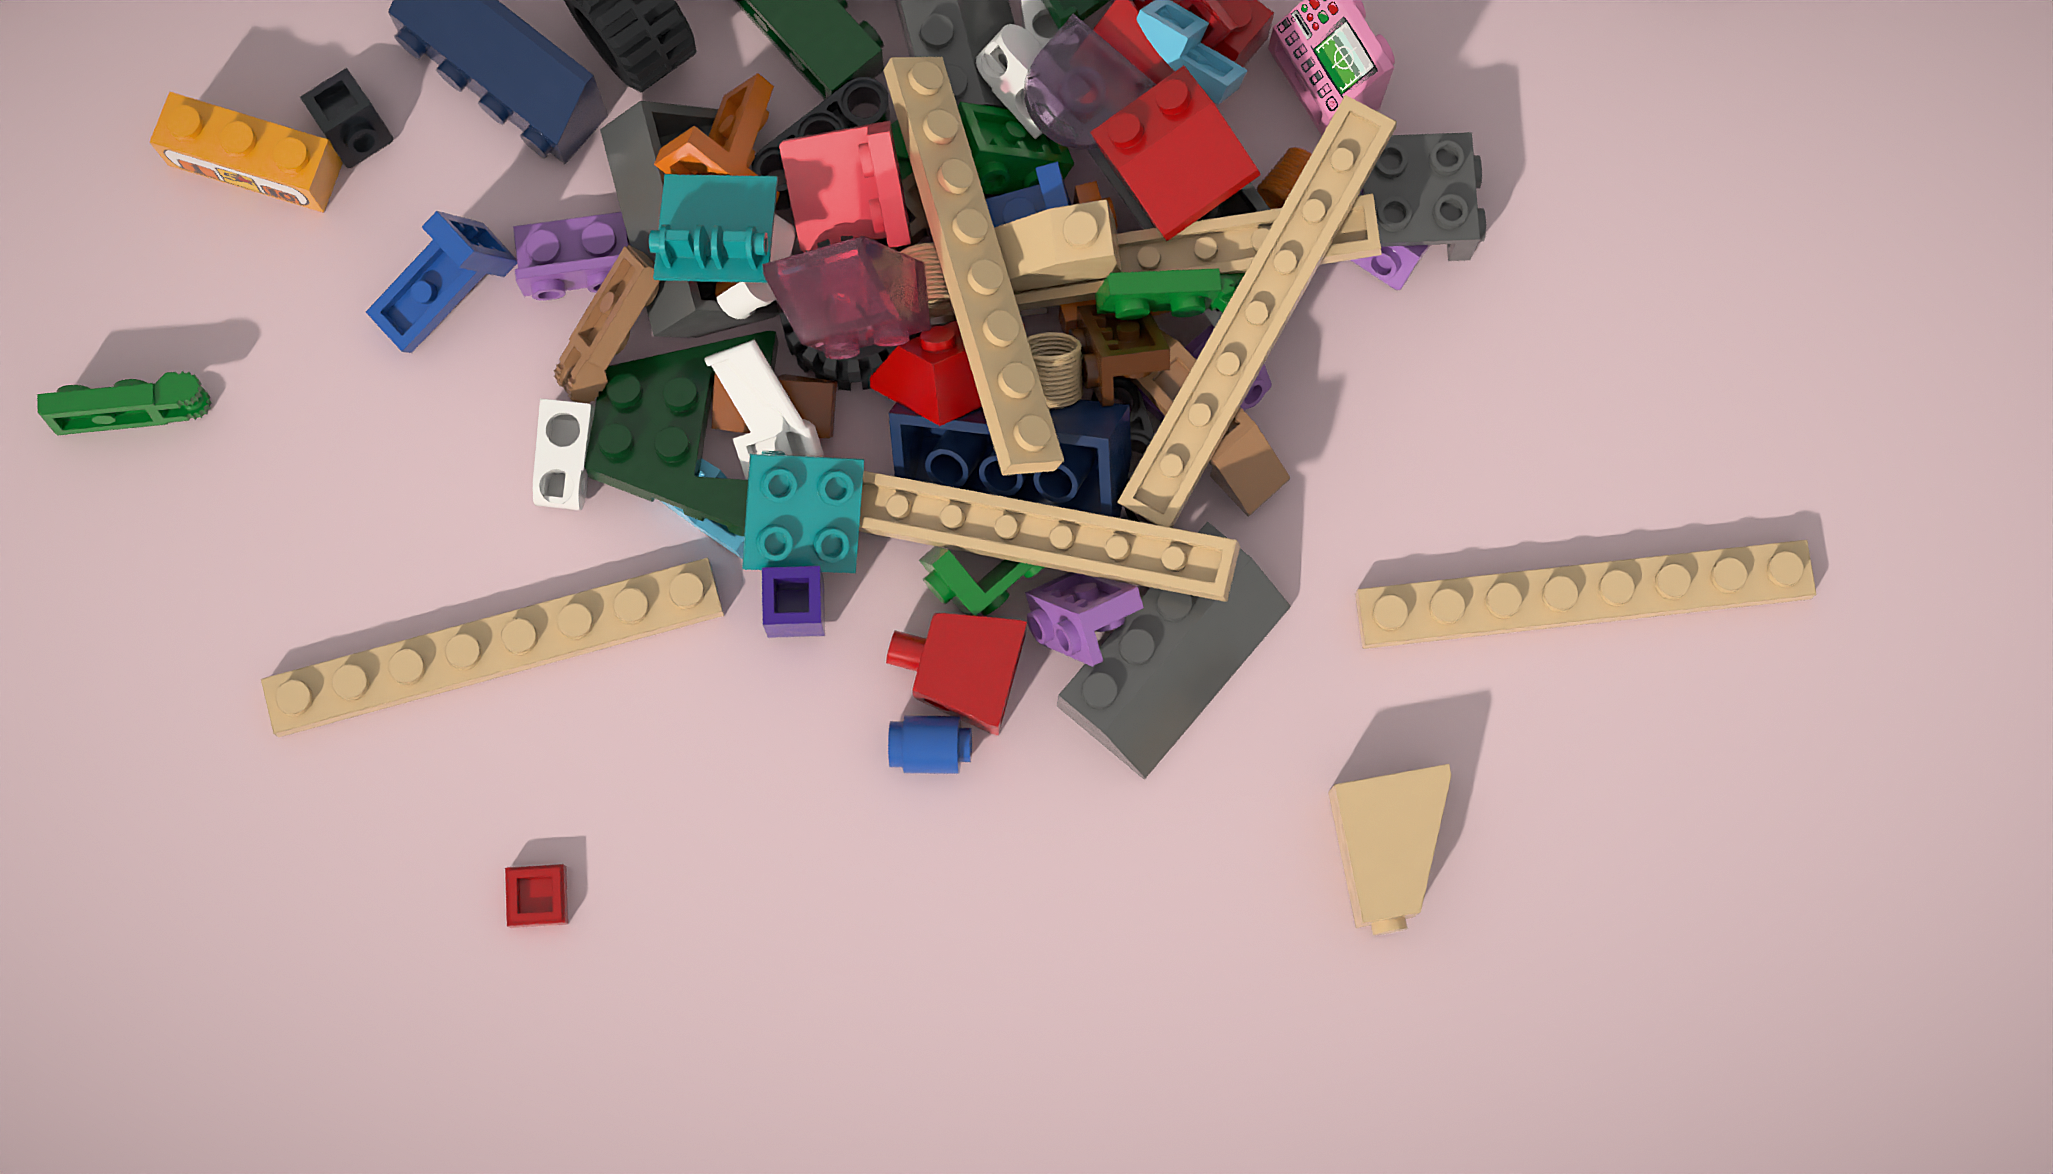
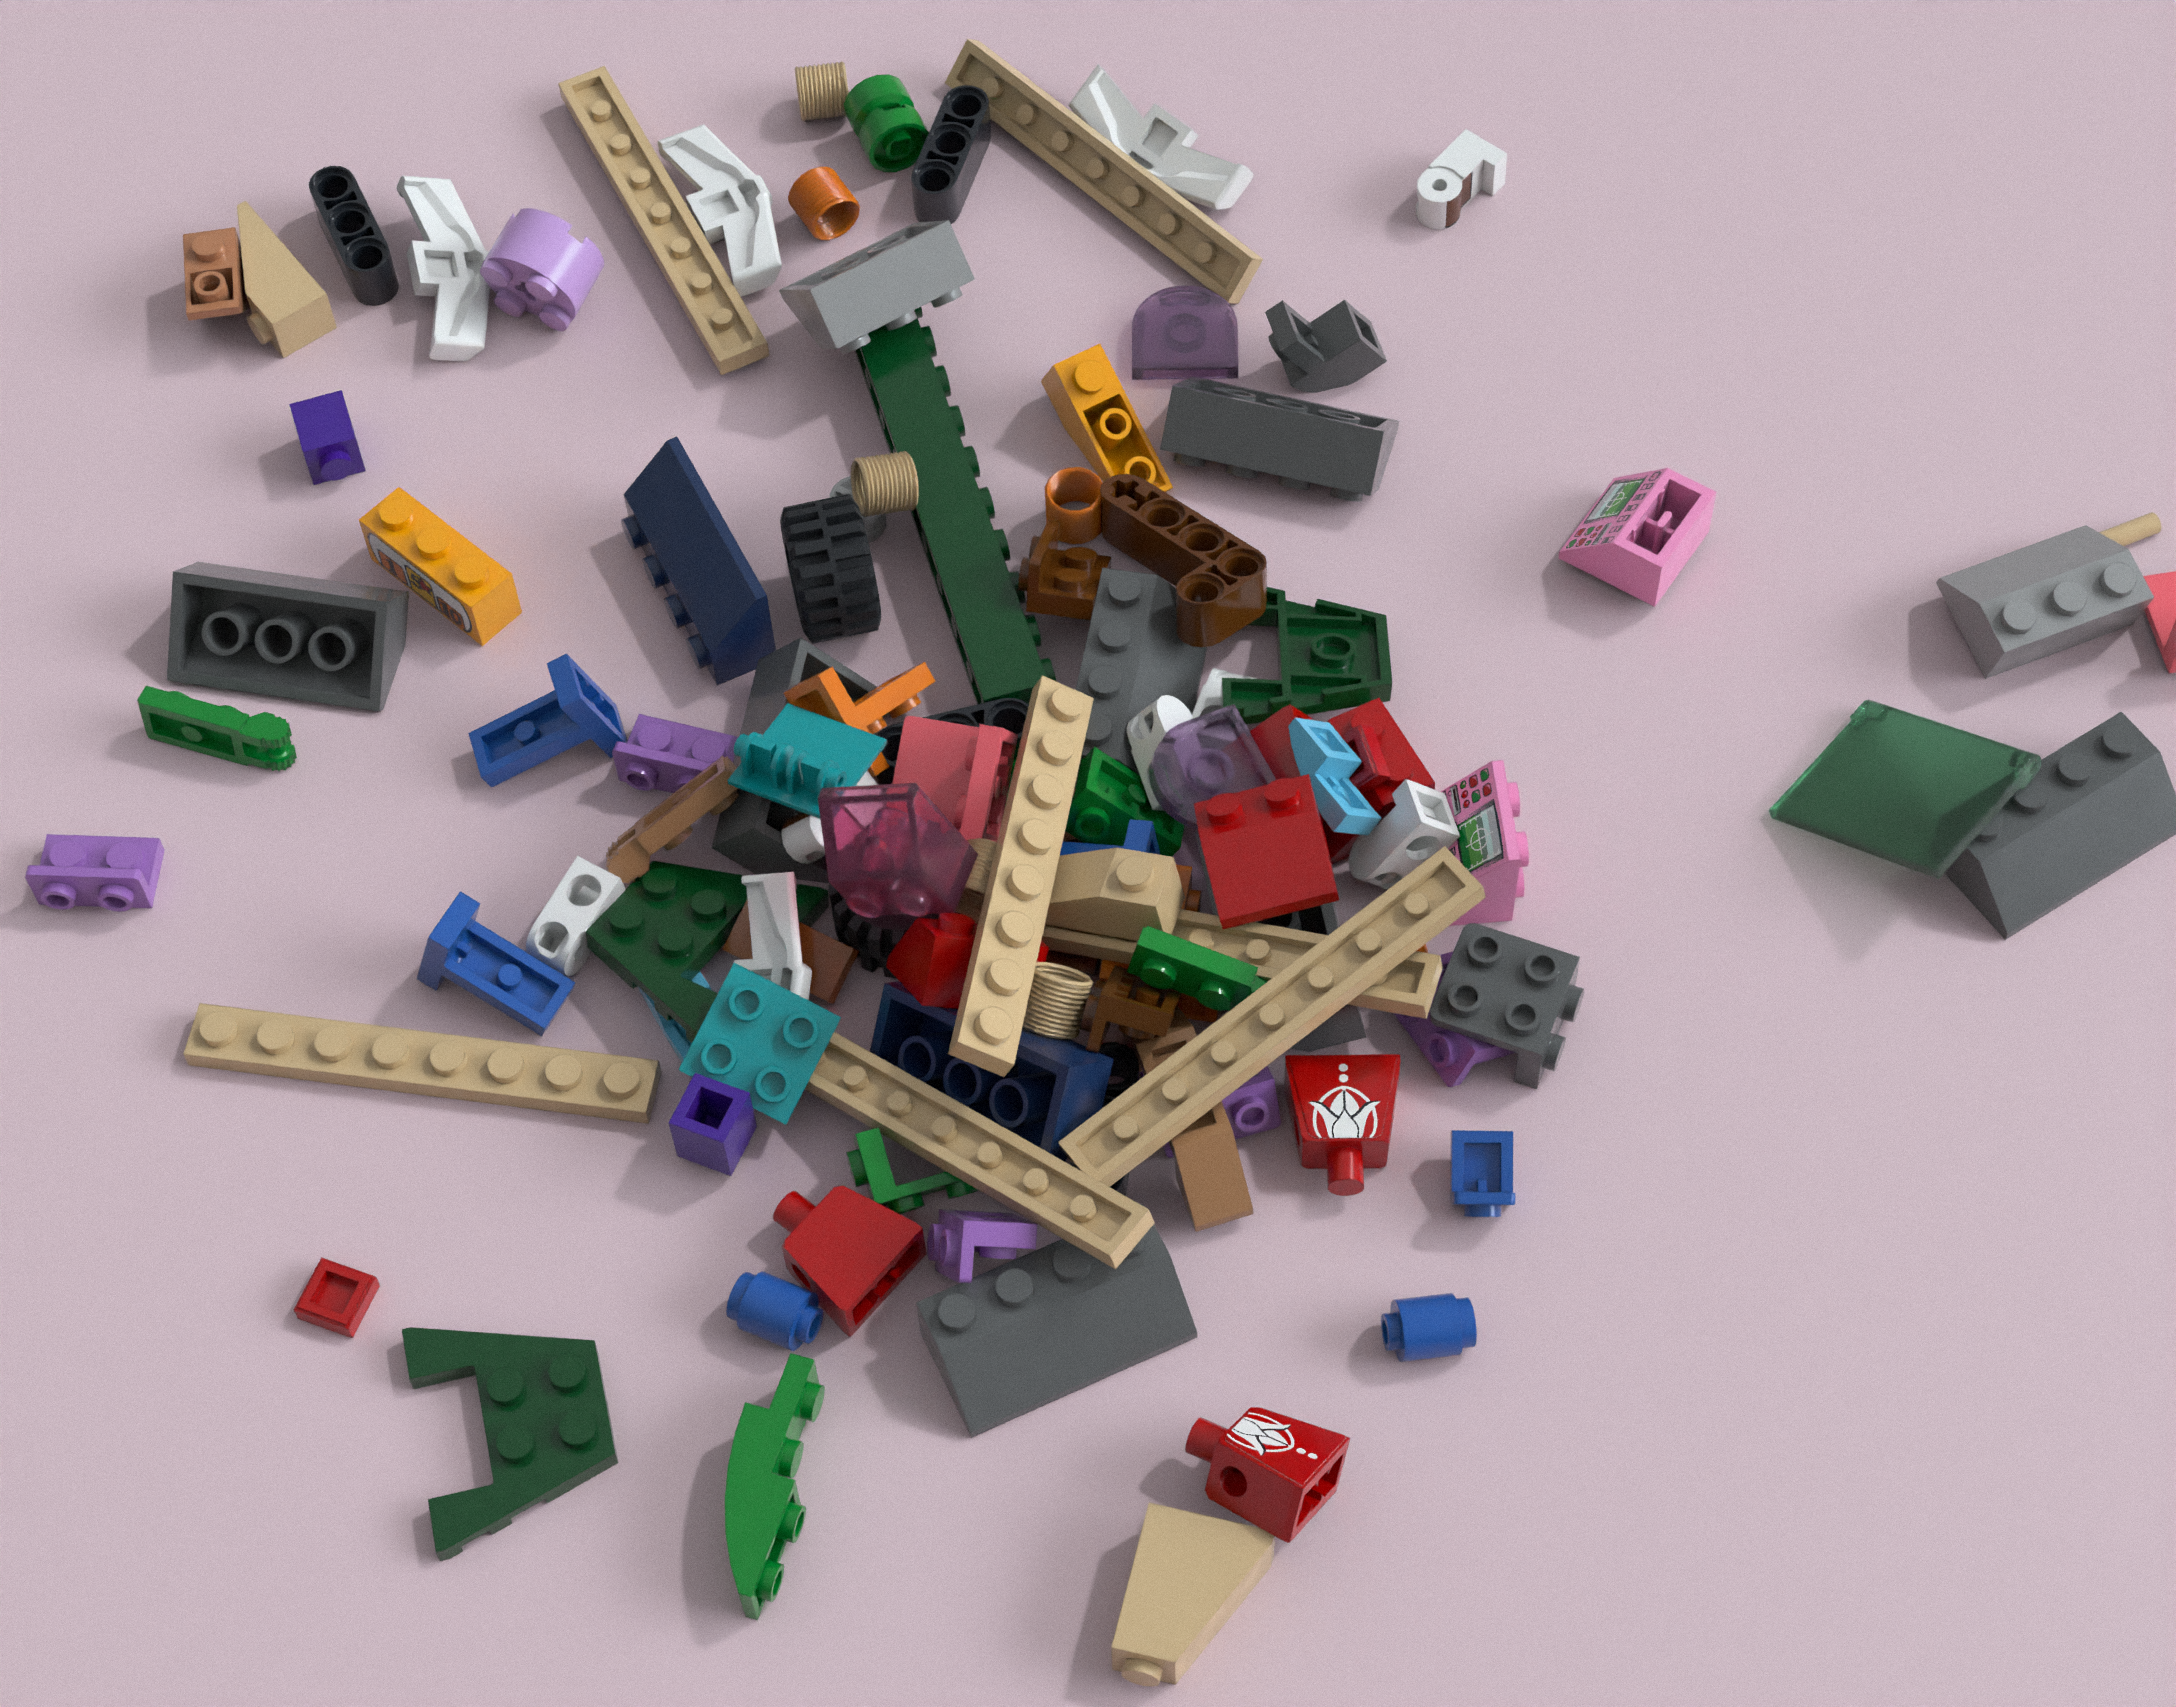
camera: 30 degrees right, 20 degrees down
black bracket [300,68,393,168] -> none
tan plate [1355,540,1817,649] -> none
none -> medium lavender bracket [25,834,165,912]
none -> dark grey slope [167,562,409,711]
none -> dark purple brick [289,390,366,485]
none -> dark green wing [402,1327,619,1561]
none -> blue bracket [417,891,576,1036]
none -> green slope [725,1353,825,1620]
none -> red torso [1185,1407,1350,1543]
none -> torso [1284,1054,1401,1196]
none -> white leg [1349,779,1460,890]
none -> blue brick [1381,1293,1477,1362]
none -> blue bracket [1450,1130,1516,1217]

